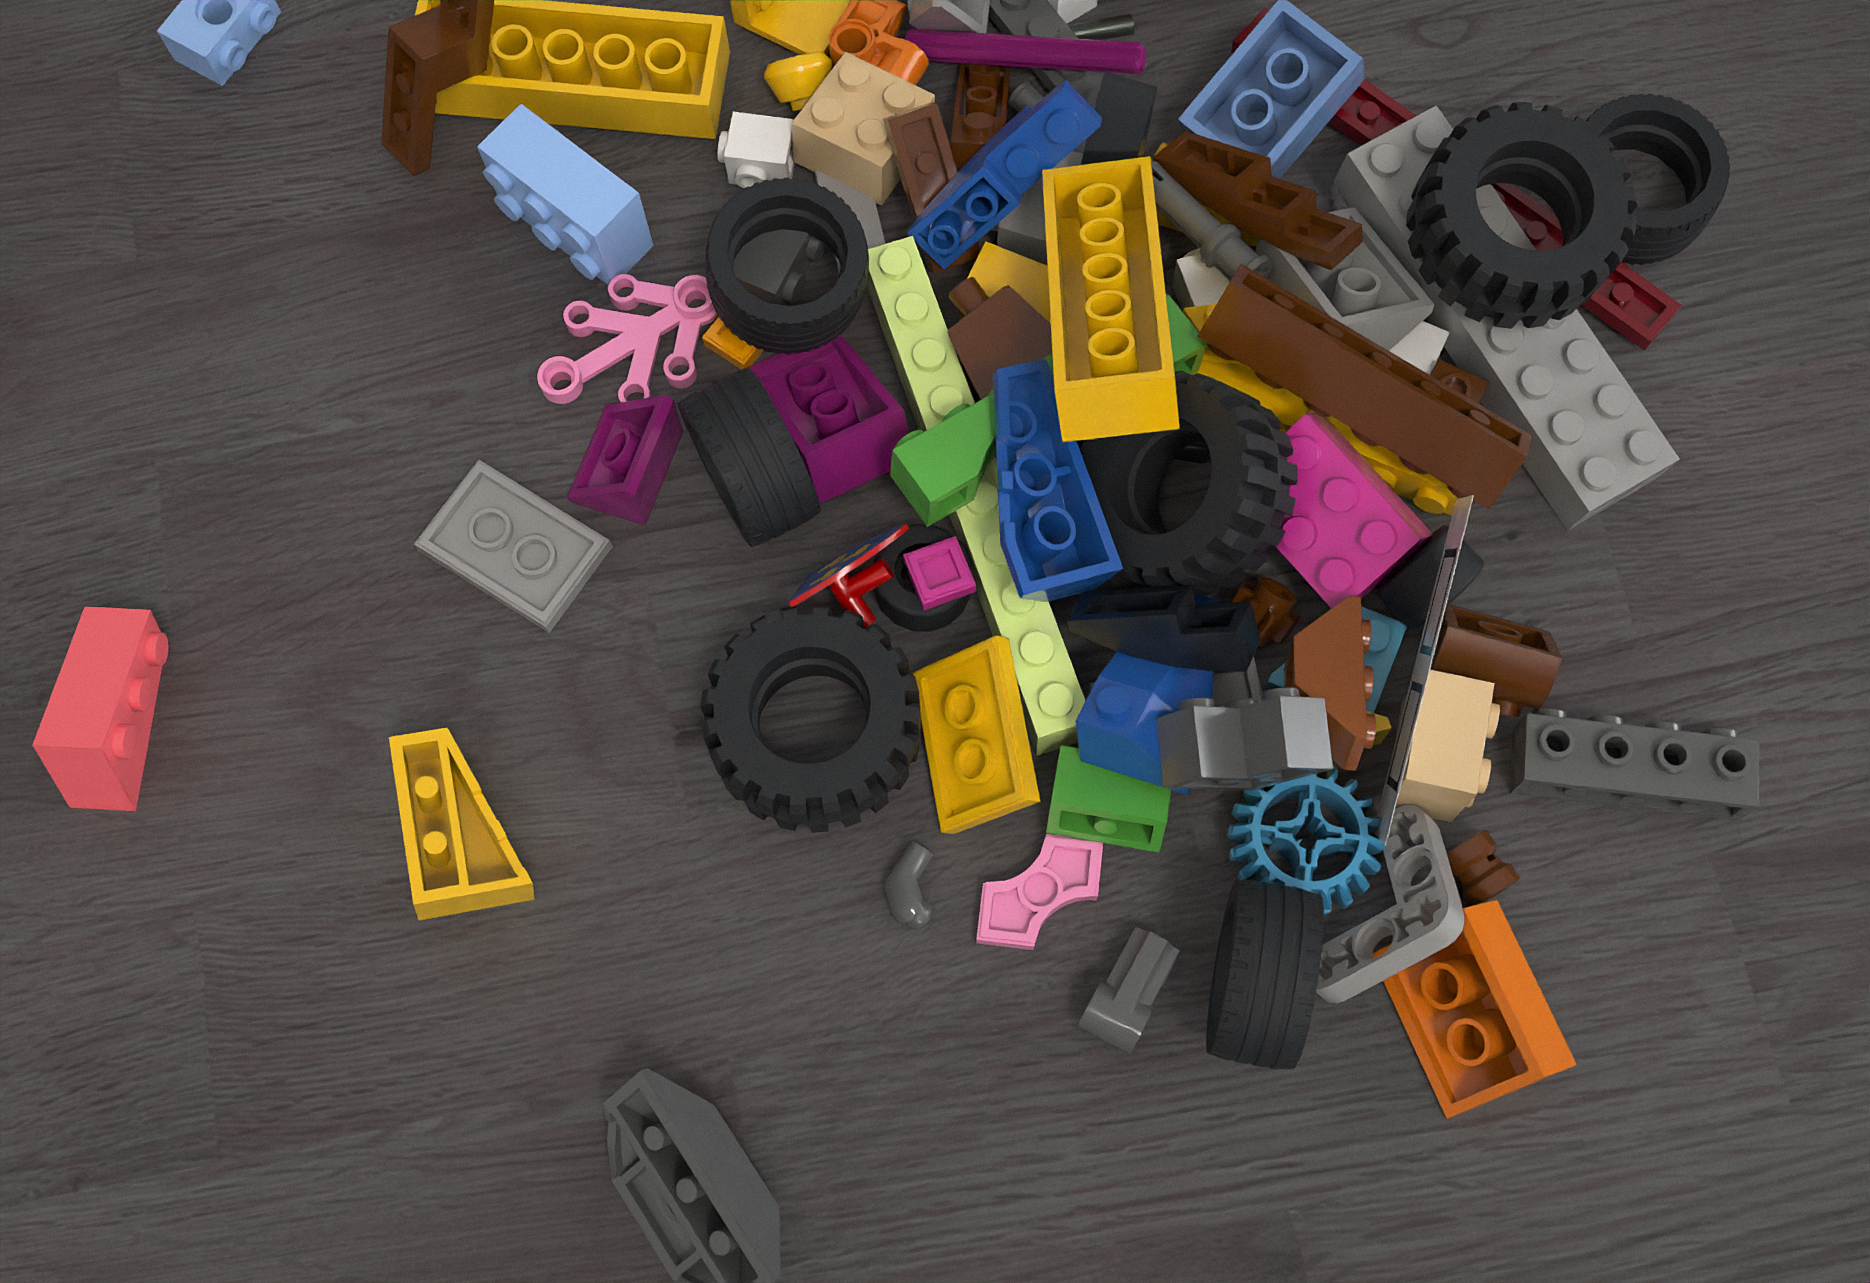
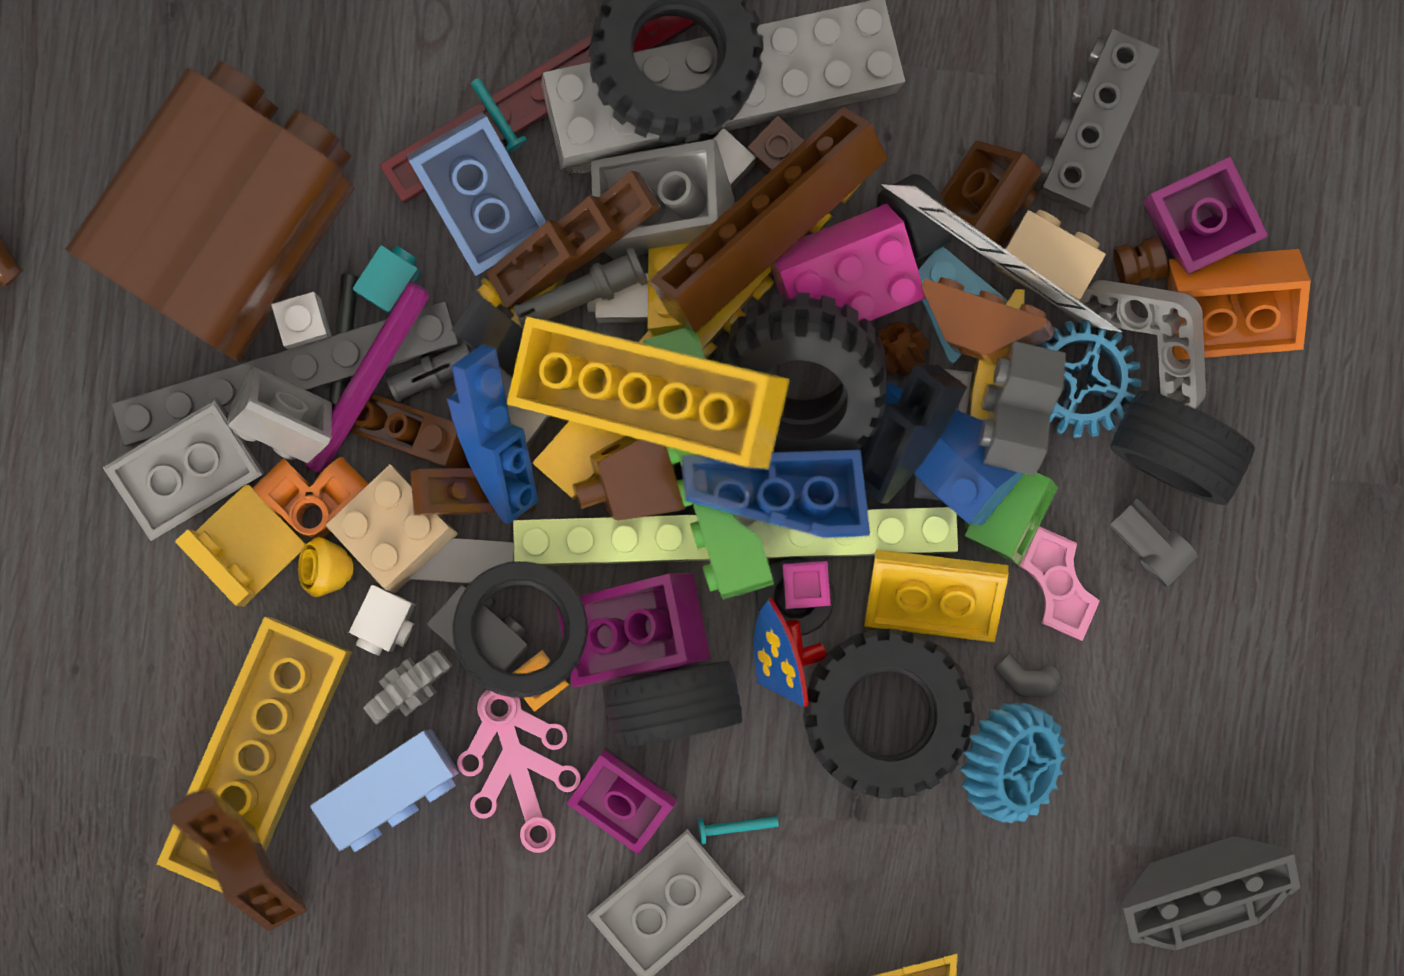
camera: 75 degrees left, 15 degrees up
none -> teal brick [352,245,422,315]
none -> light grey gear [363,649,452,725]
none -> teal pin [470,78,528,154]
none -> teal pin [698,816,779,845]
none -> dark azure gear [961,702,1067,823]
none -> magenta slope [1142,157,1268,275]

